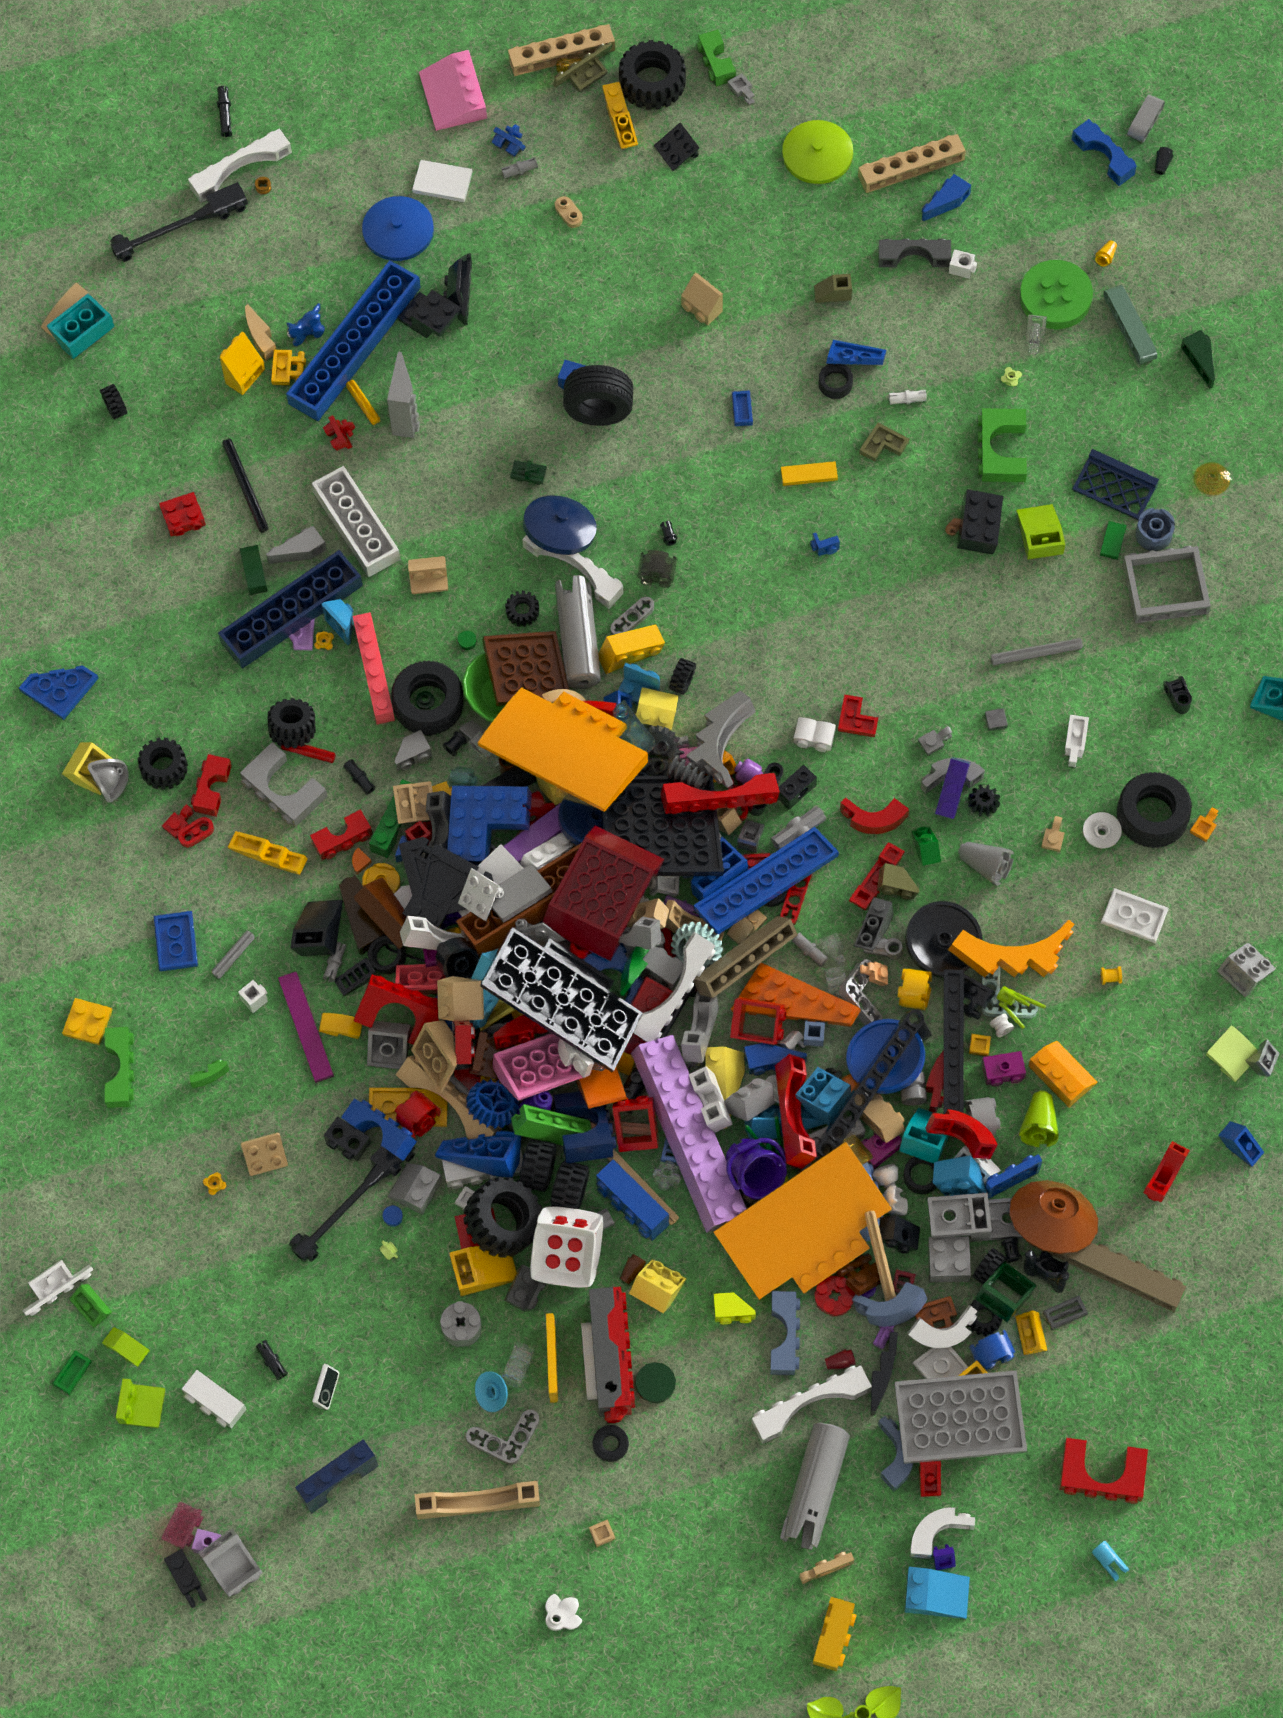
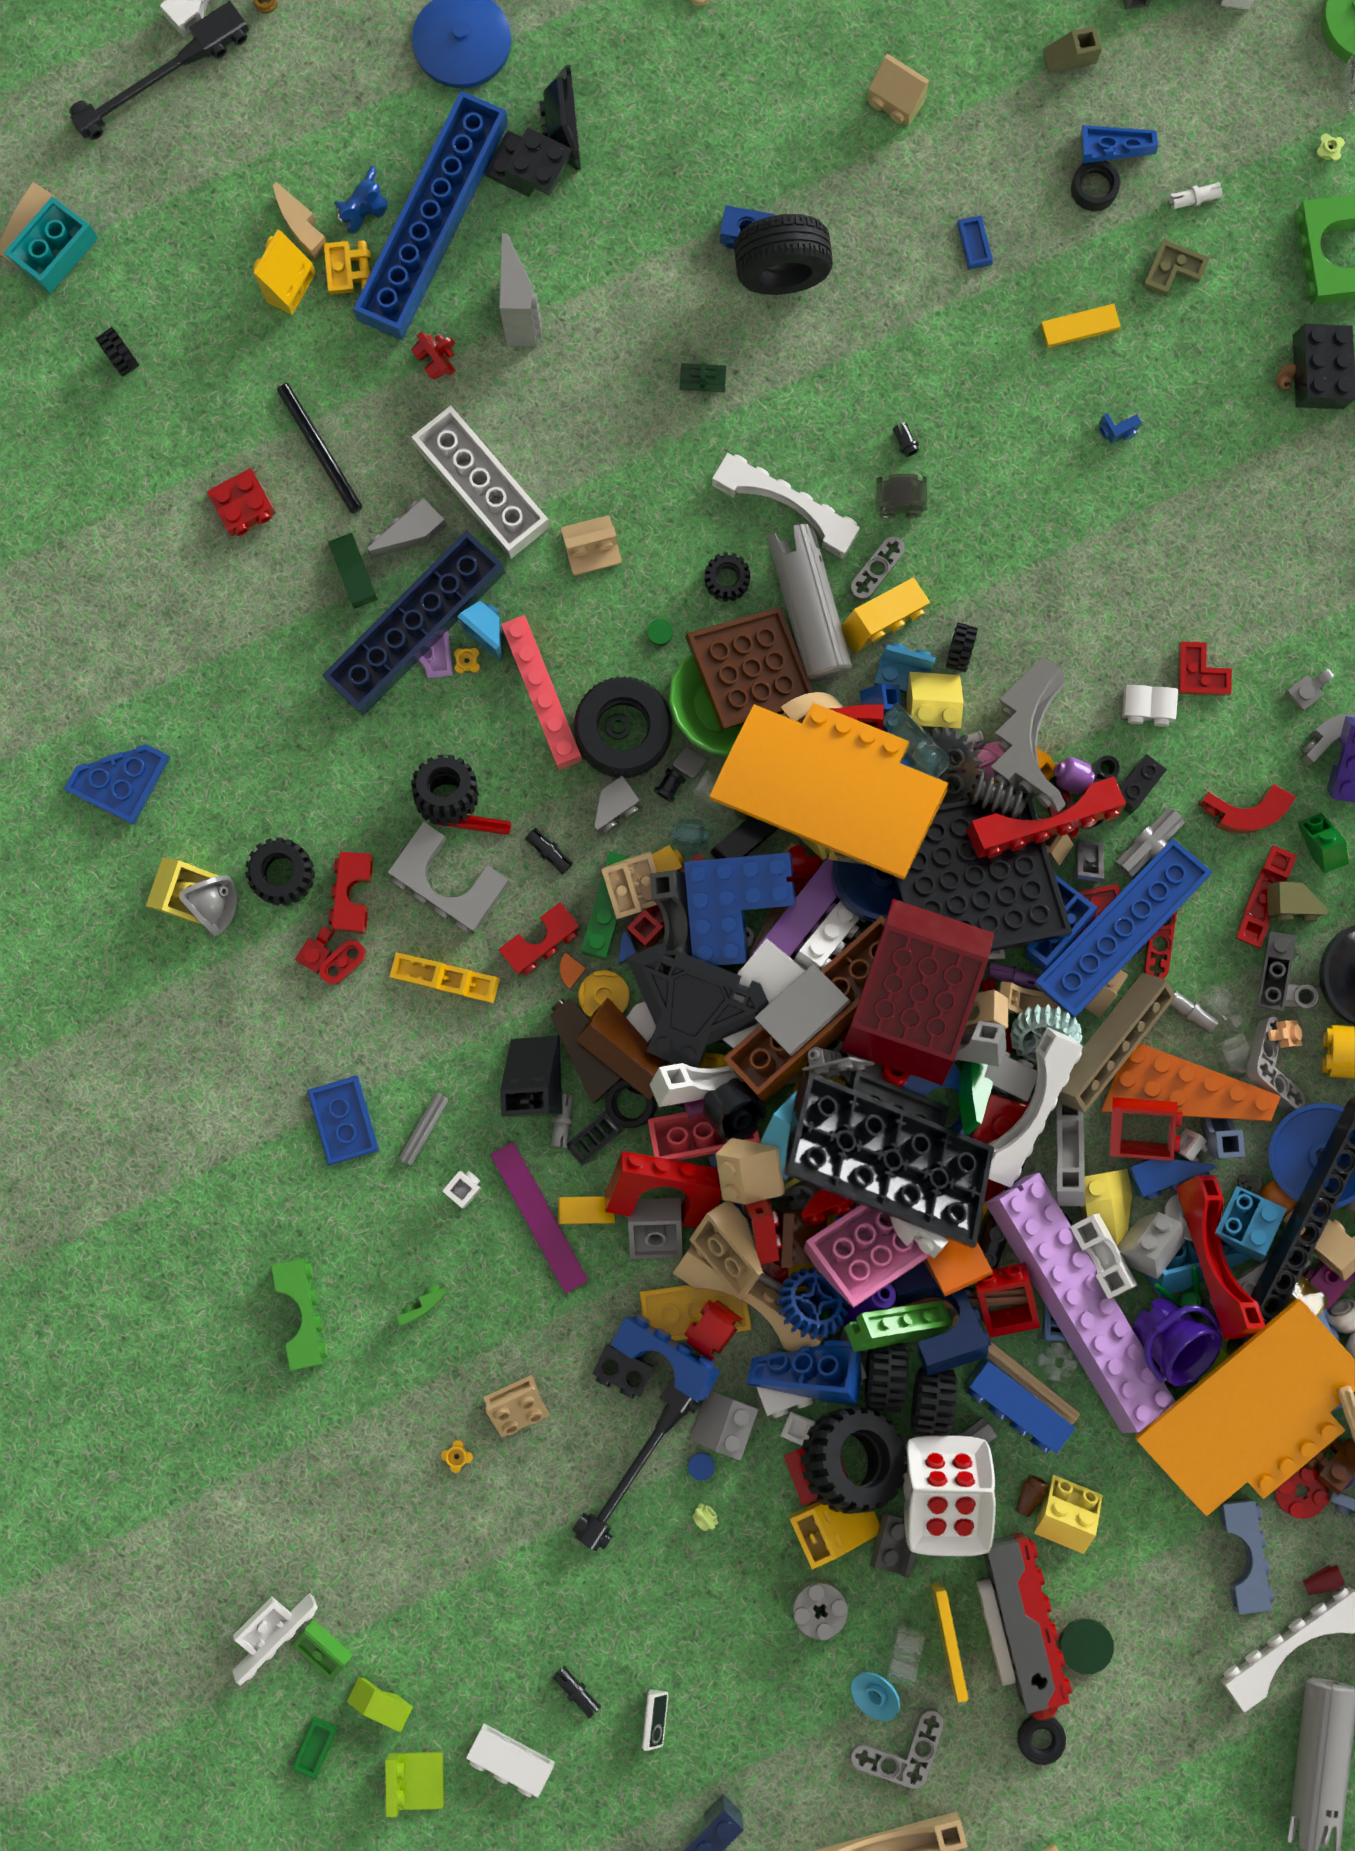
camera: 10 degrees left, 15 degrees up
yellow plate [62,998,113,1045] -> none
yellow axle [346,380,380,425] -> none
white hinge [458,868,504,921] -> none
dark blue dish [523,495,597,555] -> none
neon yellow slope [714,1292,756,1325] -> none

